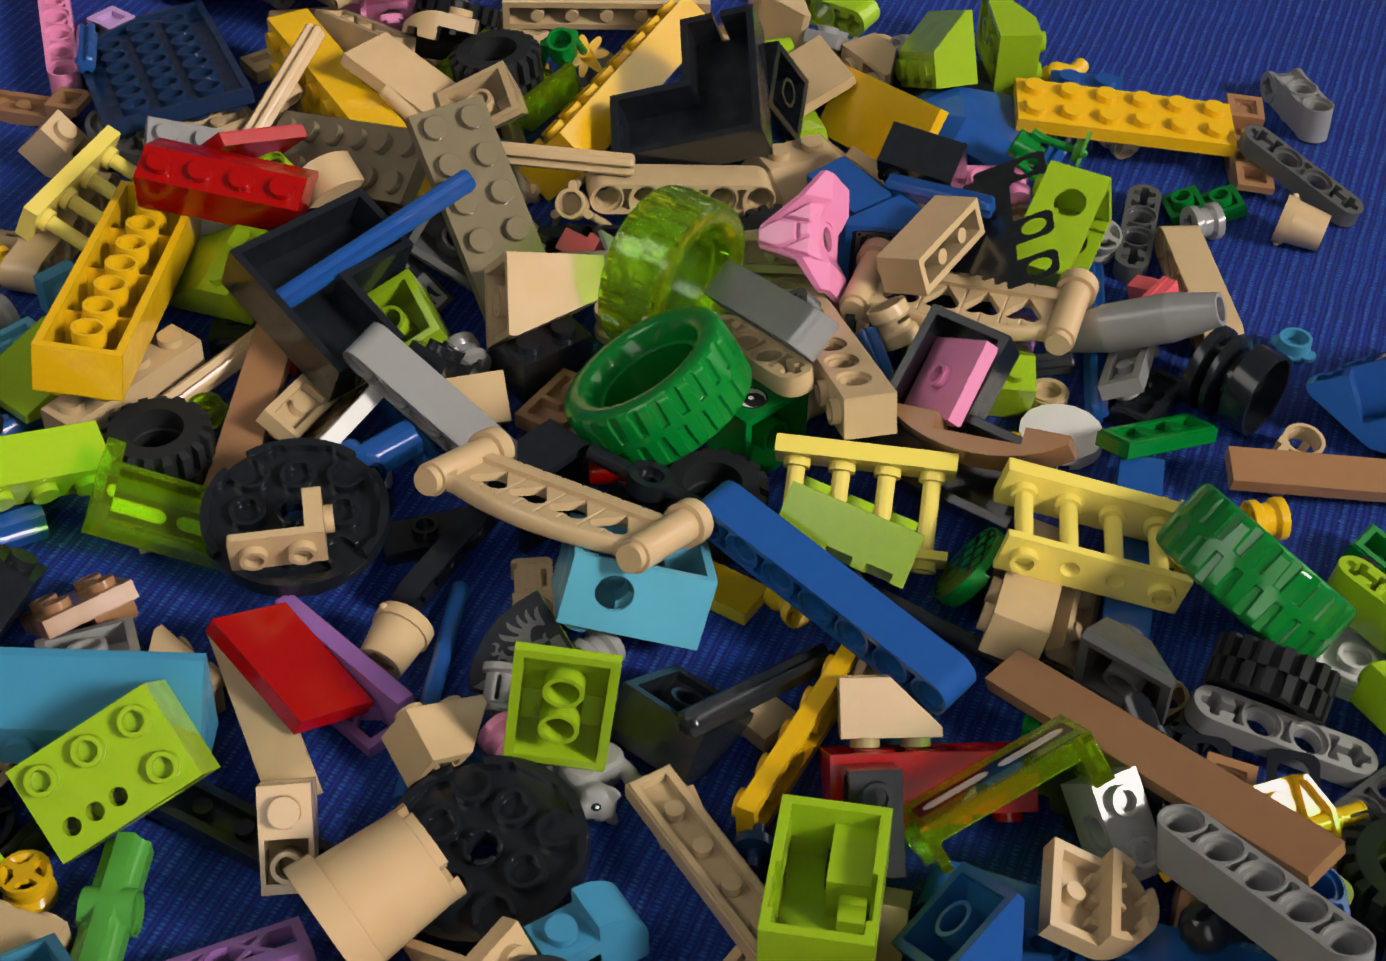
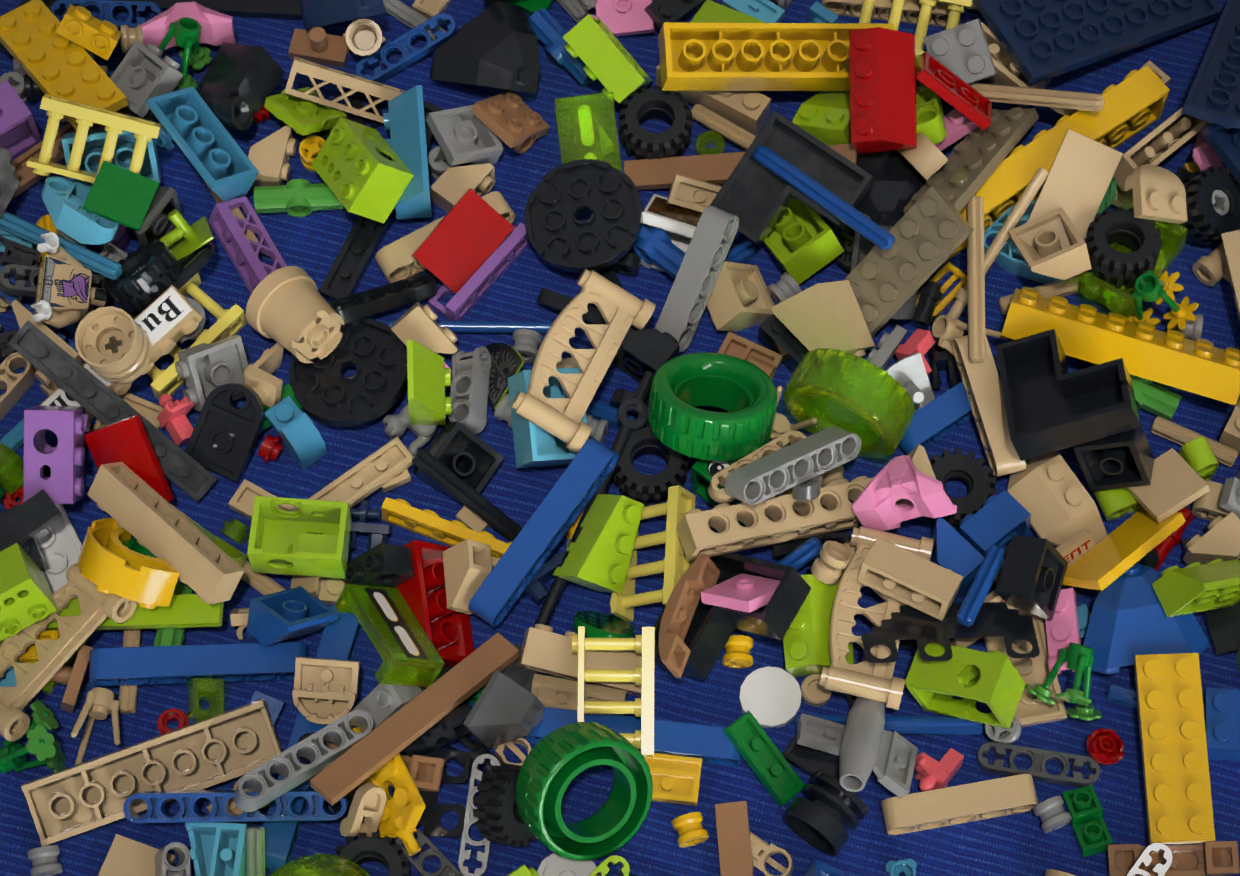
camera: 85 degrees right, 25 degrees up
tan bracket [226,486,335,571] -> none
tan slope [255,777,319,896] -> none
tan piece [360,601,434,680] -> none
black plate [409,338,474,378] -> none
none -> black beam [329,274,438,323]
none -> light grey wheel [512,329,542,363]
none -> red plate [1086,728,1125,765]

